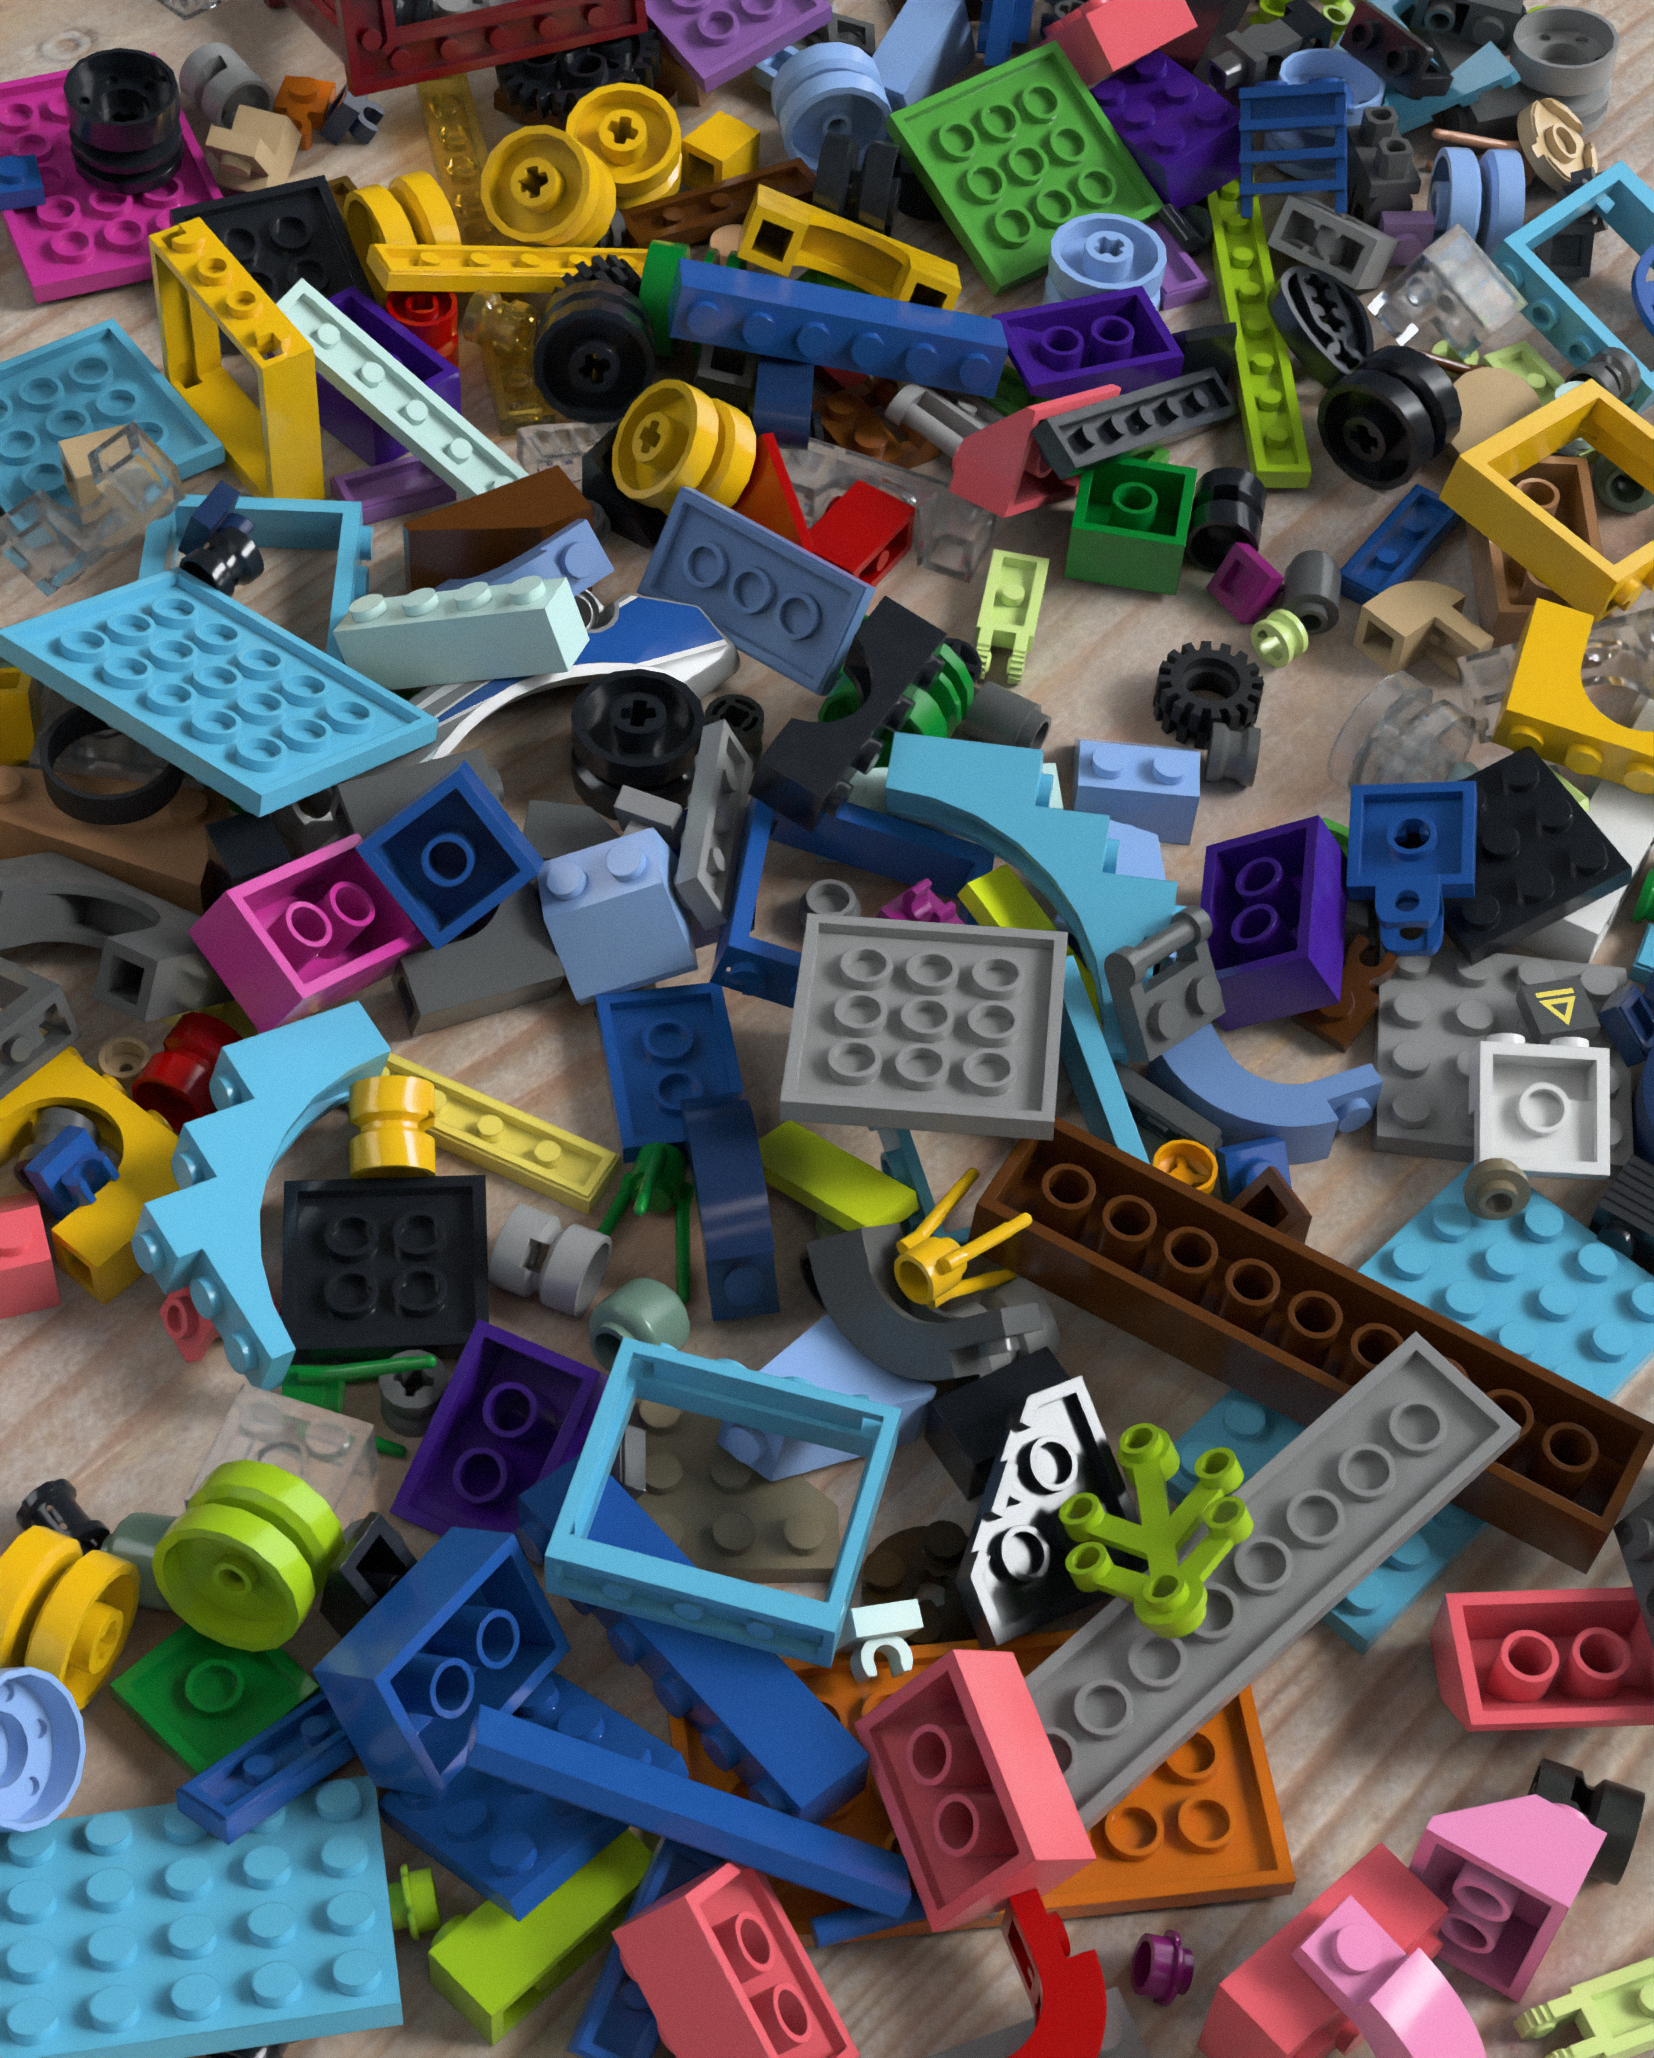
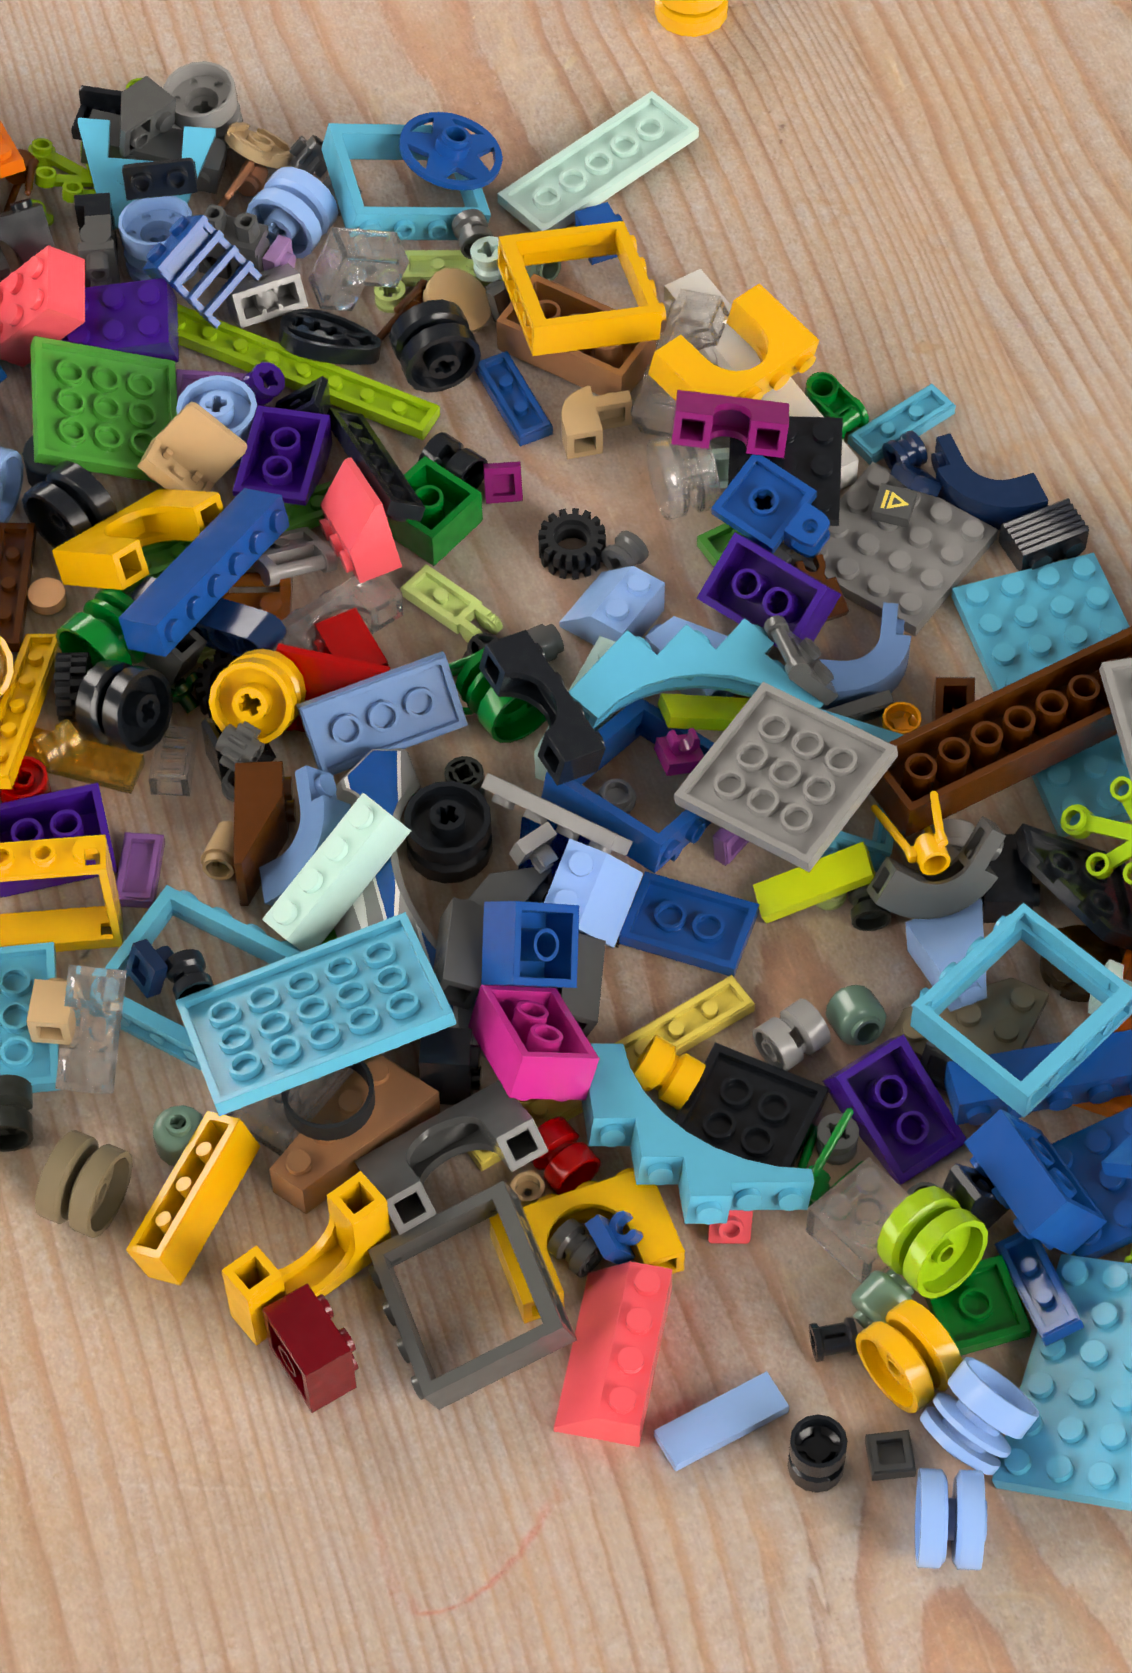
camera: 55 degrees left, 5 degrees up
light aqua plate [276,278,529,500] -> none
green plant [596,1142,695,1304] -> none
dark blue arch [680,1091,780,1321] -> none
black plate [1157,203,1213,258] -> none
blue plate [1215,1135,1292,1204] -> none
yellowish green bush [1250,609,1309,668] -> none
dark grey brick [1282,550,1341,635] -> none
dark tan plate [1463,1158,1531,1220] -> none
white plate [1469,1033,1610,1181] -> none
none -> tan bracket [137,402,247,492]
none -> dark grey gear [215,721,265,772]
none -> dark purple wheel [241,362,285,406]
none -> magenta arch [671,390,789,458]

